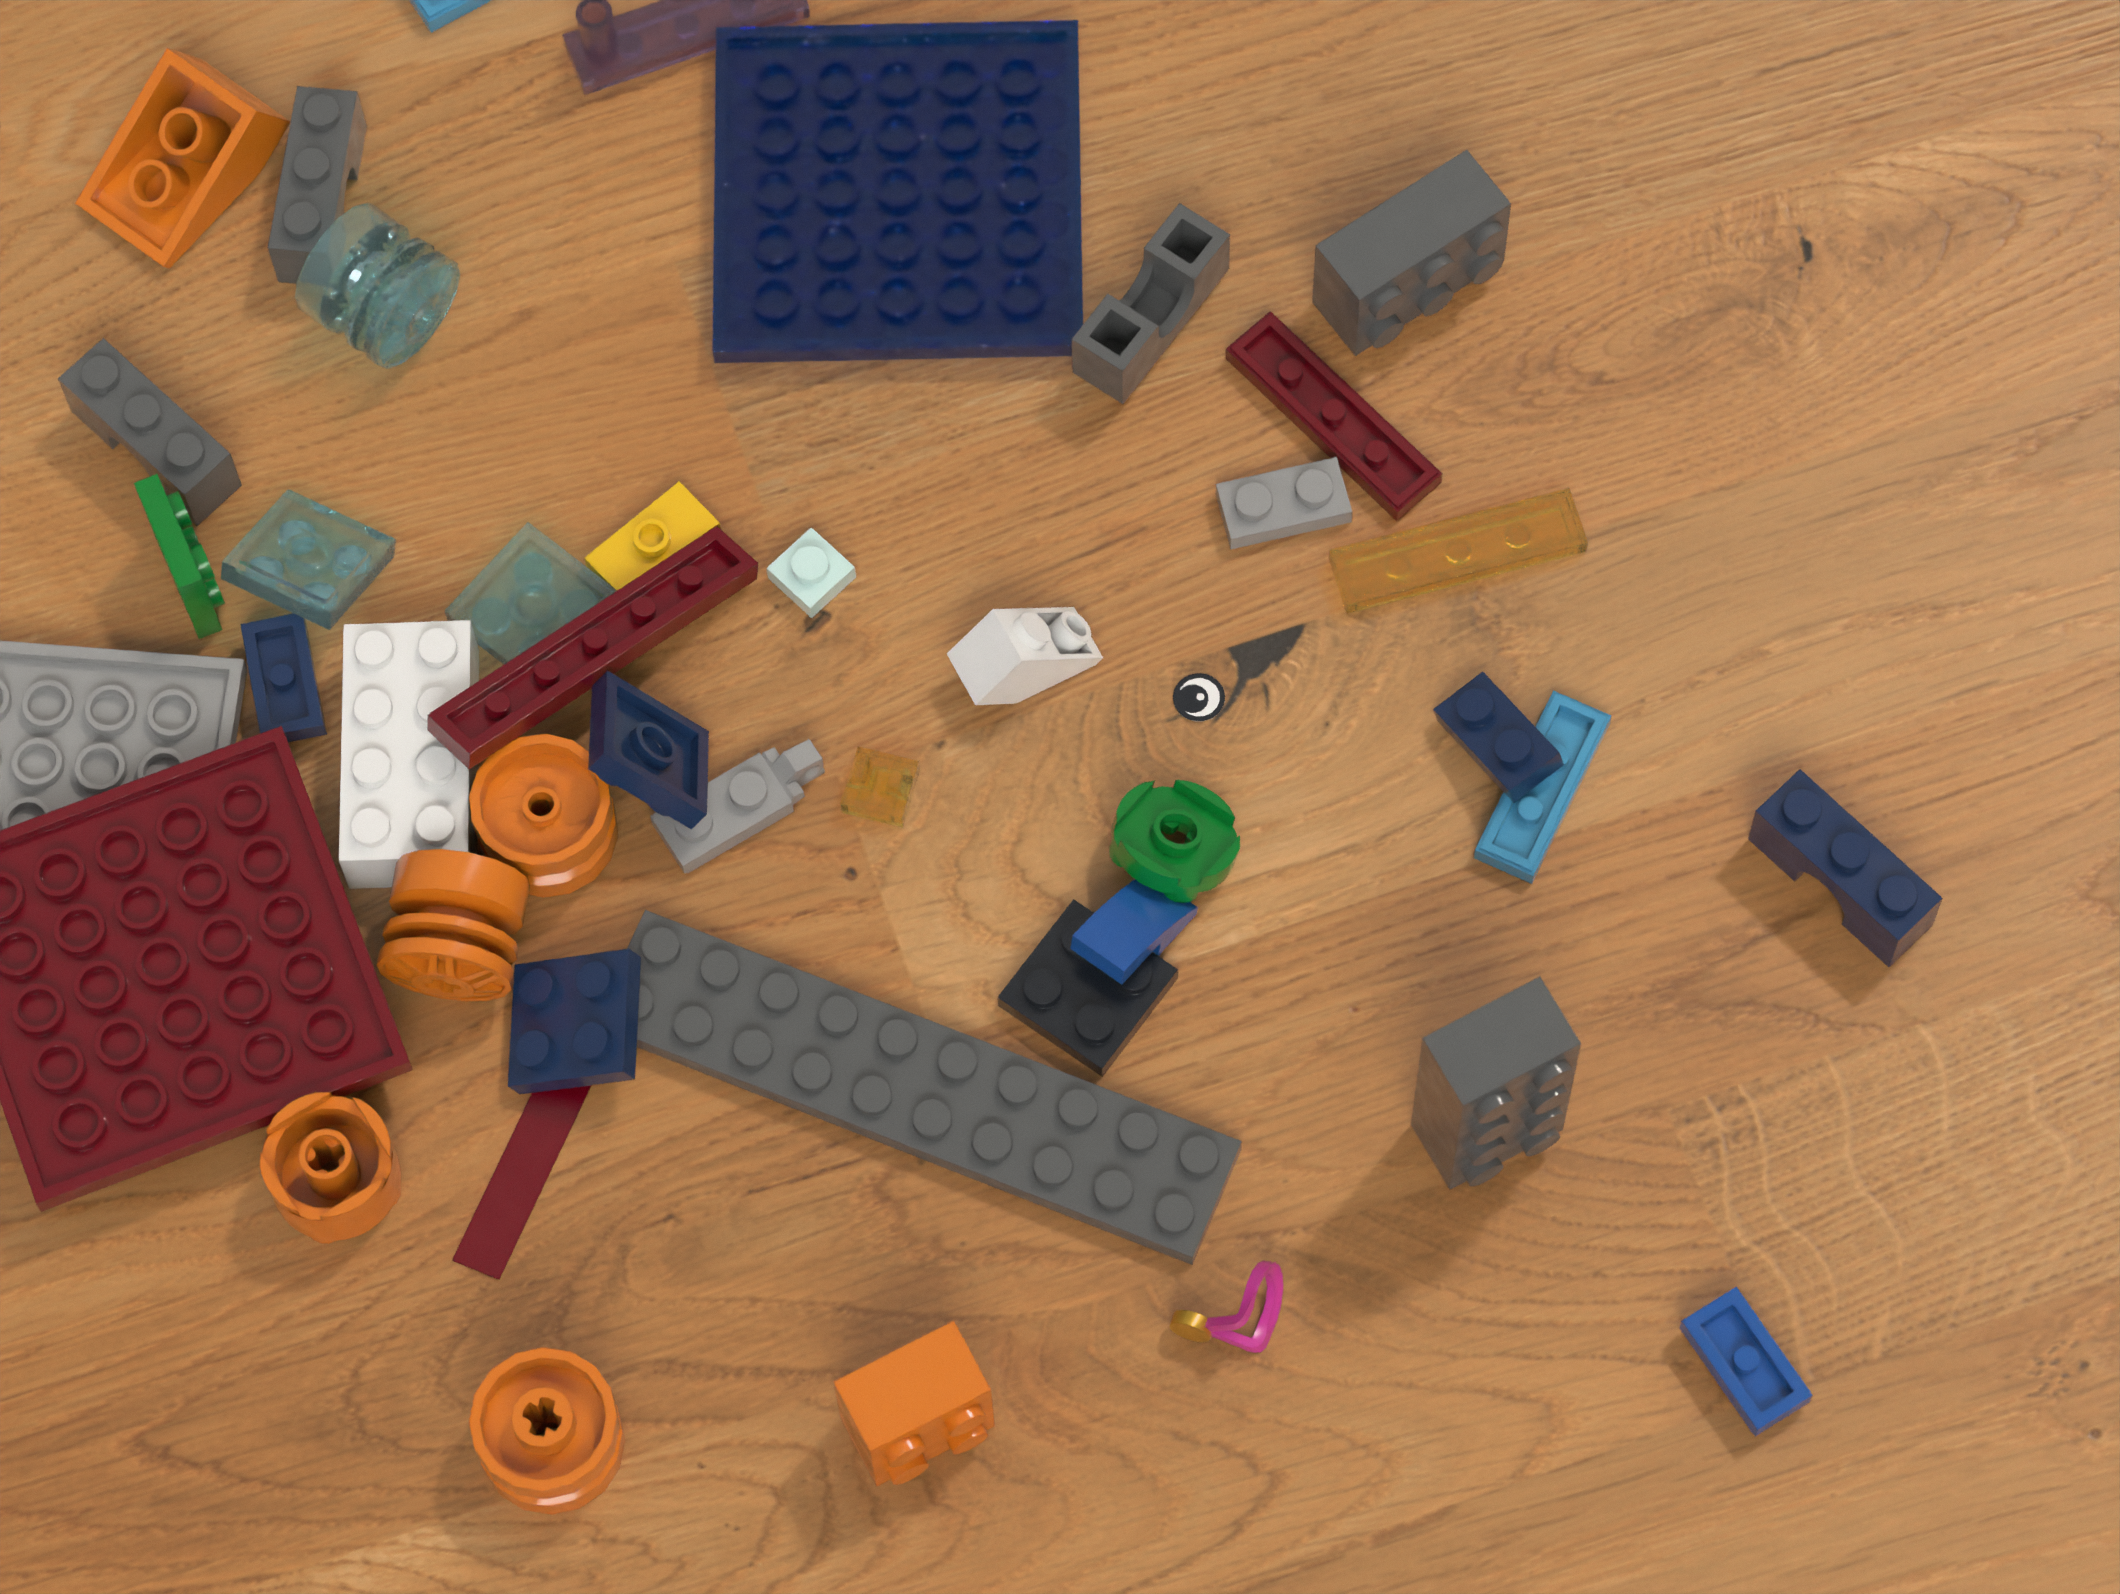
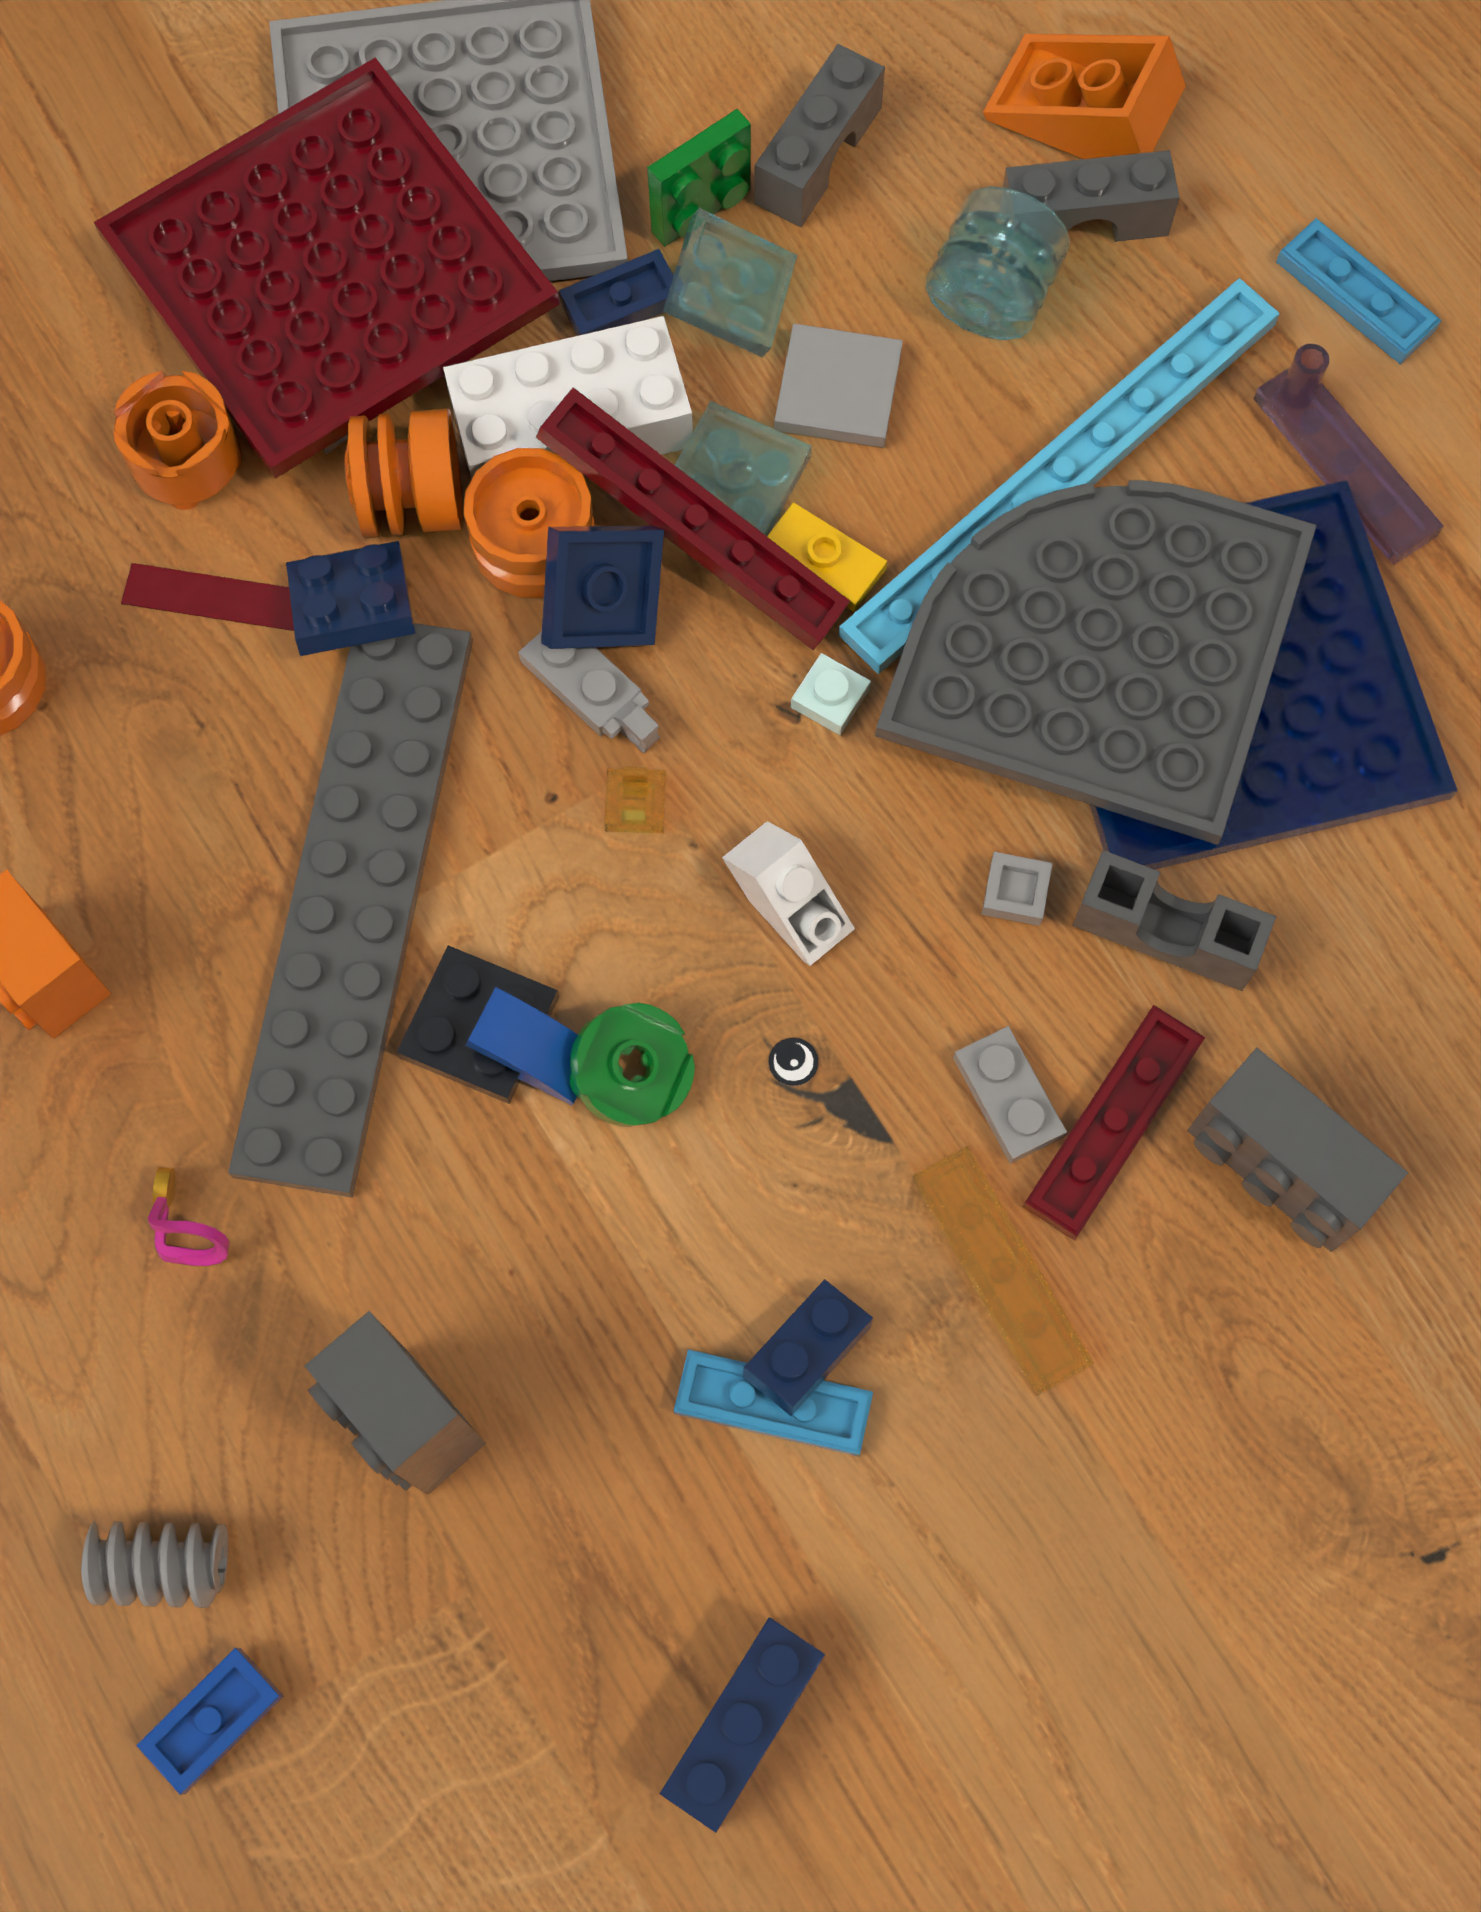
camera: 75 degrees right, 5 degrees up
none -> light grey piece [81,1521,228,1608]
none -> light grey tile [774,323,903,448]
none -> medium azure plate [839,278,1280,674]
none -> dark grey plate [875,480,1317,845]
none -> light grey plate [981,852,1053,926]

